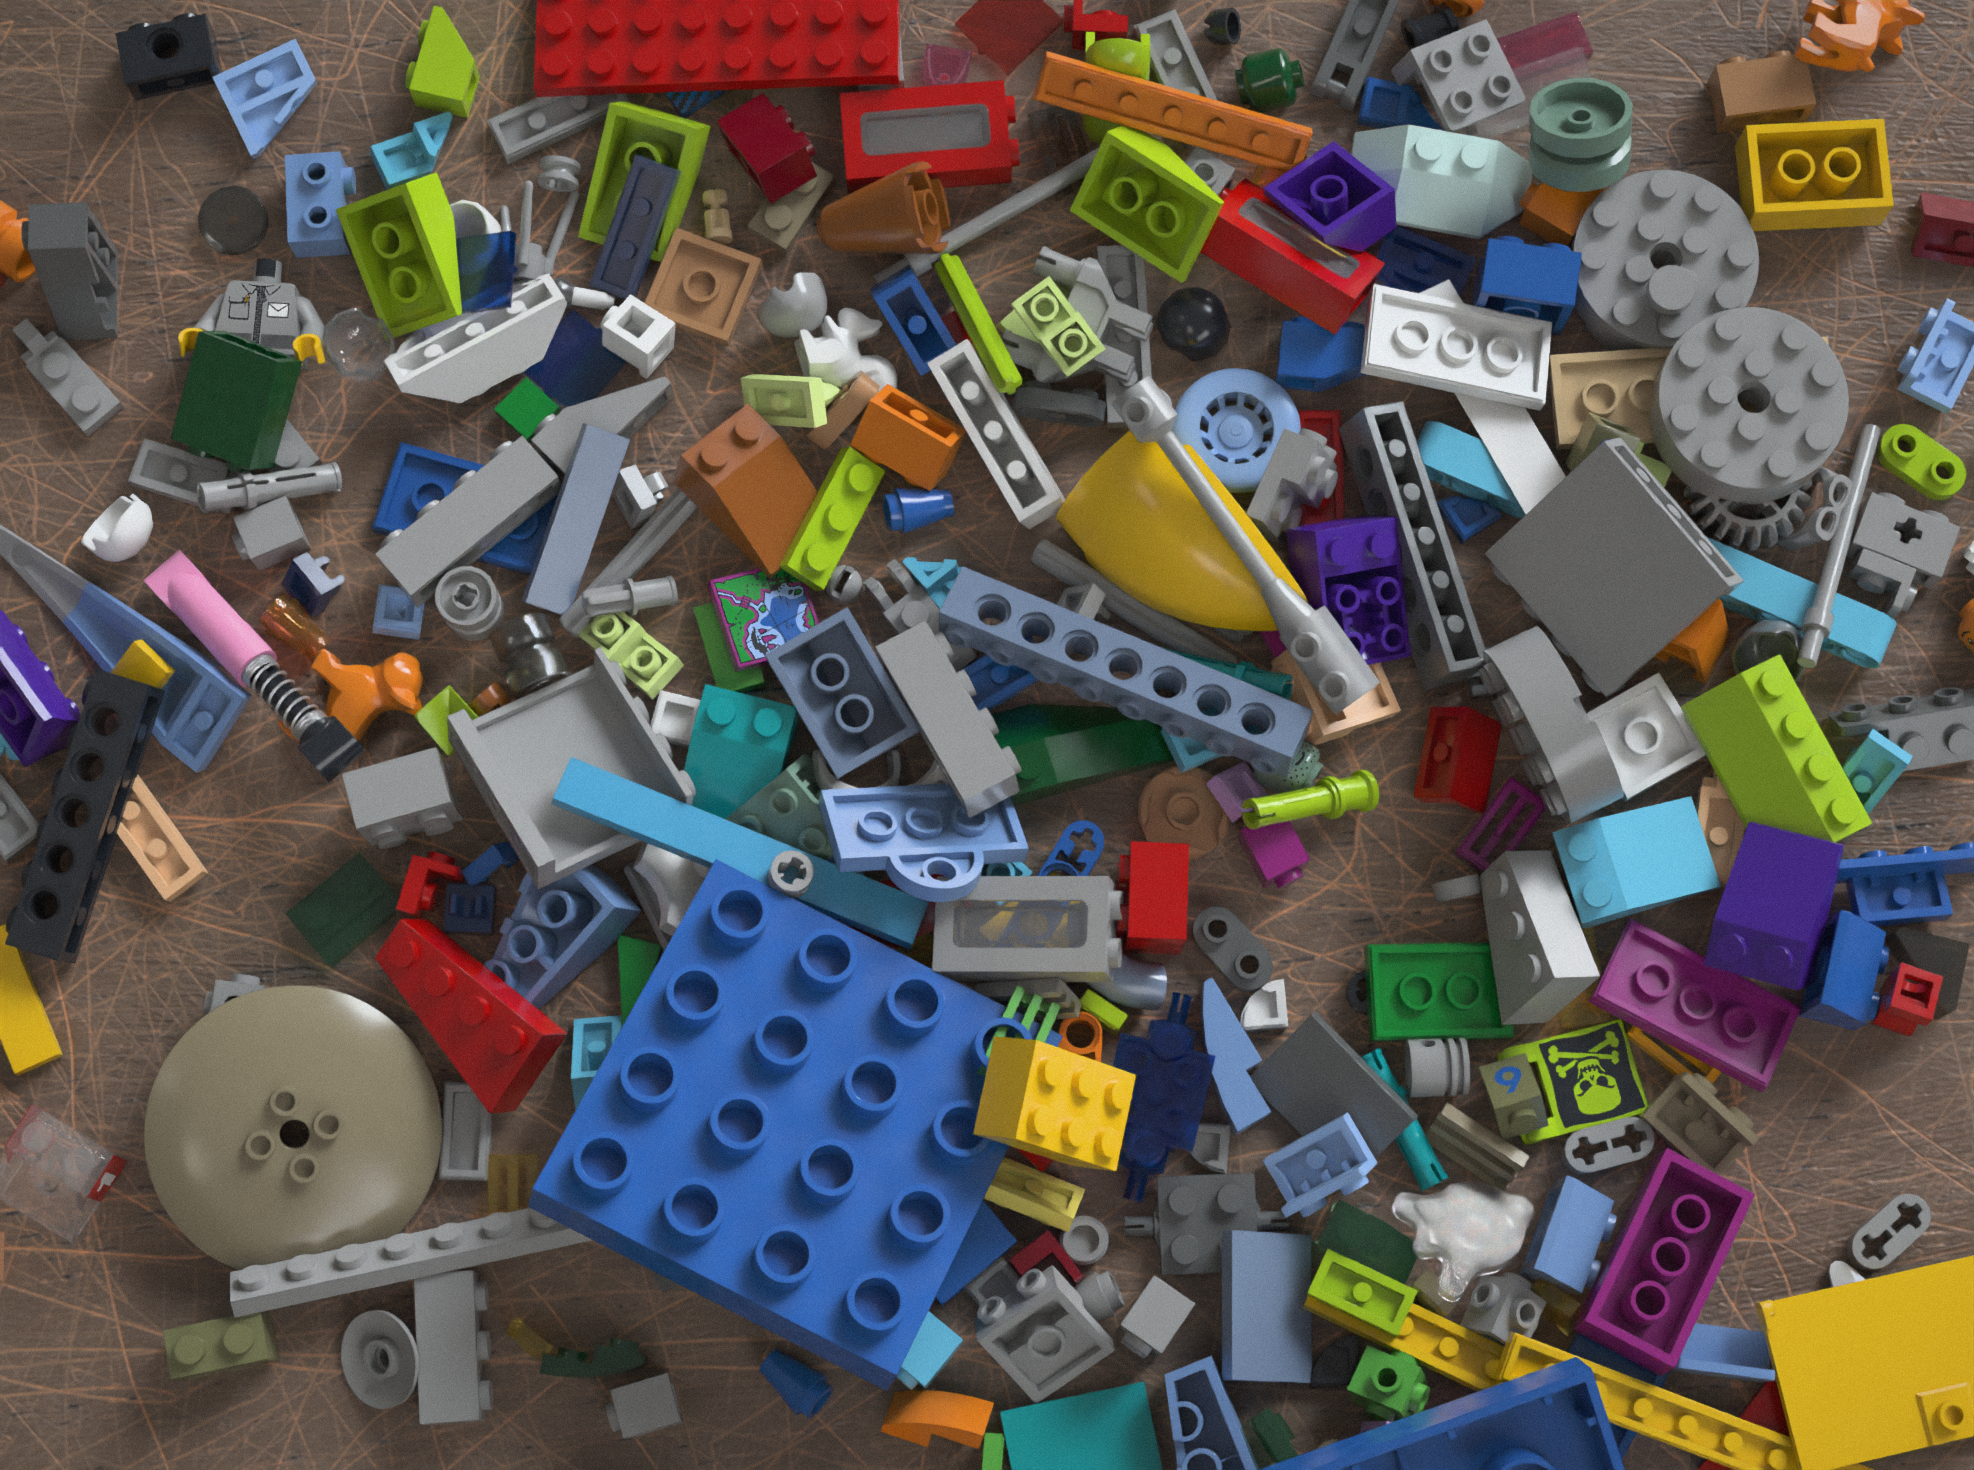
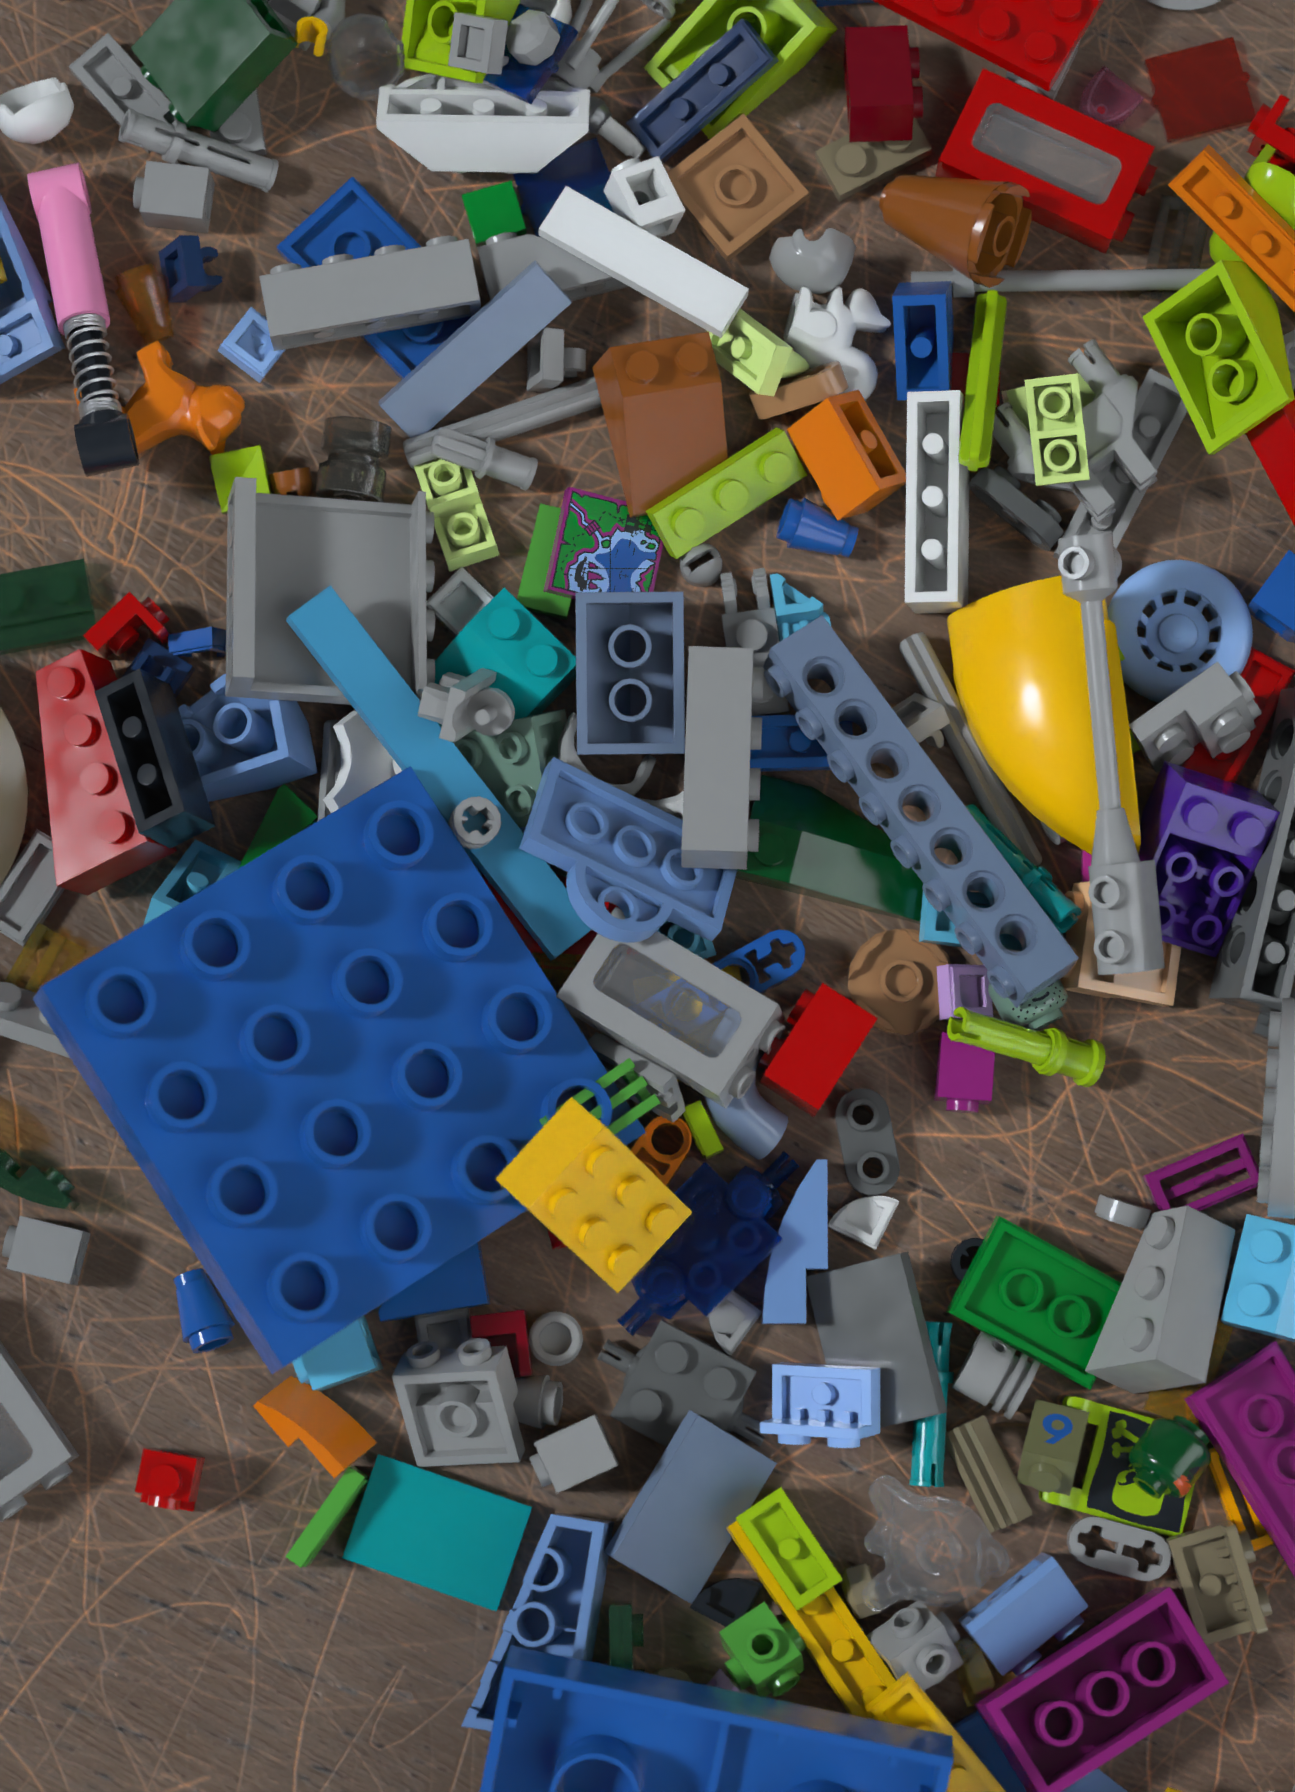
camera: 35 degrees right, 5 degrees up
light grey brick [342,747,464,849] -> none
light grey wheel [435,566,505,641] -> none
tan piece [702,189,733,245] -> none
light yellow plate [984,1157,1085,1232] -> none
black hair [1157,287,1231,361] -> none
clear green slope [1313,1200,1422,1285] -> none
red panel [1413,707,1501,813] -> none
none -> black brick [94,668,216,849]
none -> light grey hips [418,668,515,742]
none -> light grey tile [448,12,509,74]
none -> light grey tile [505,10,560,65]
none -> white tile [539,186,749,338]
none -> dark green head [1129,1415,1211,1499]

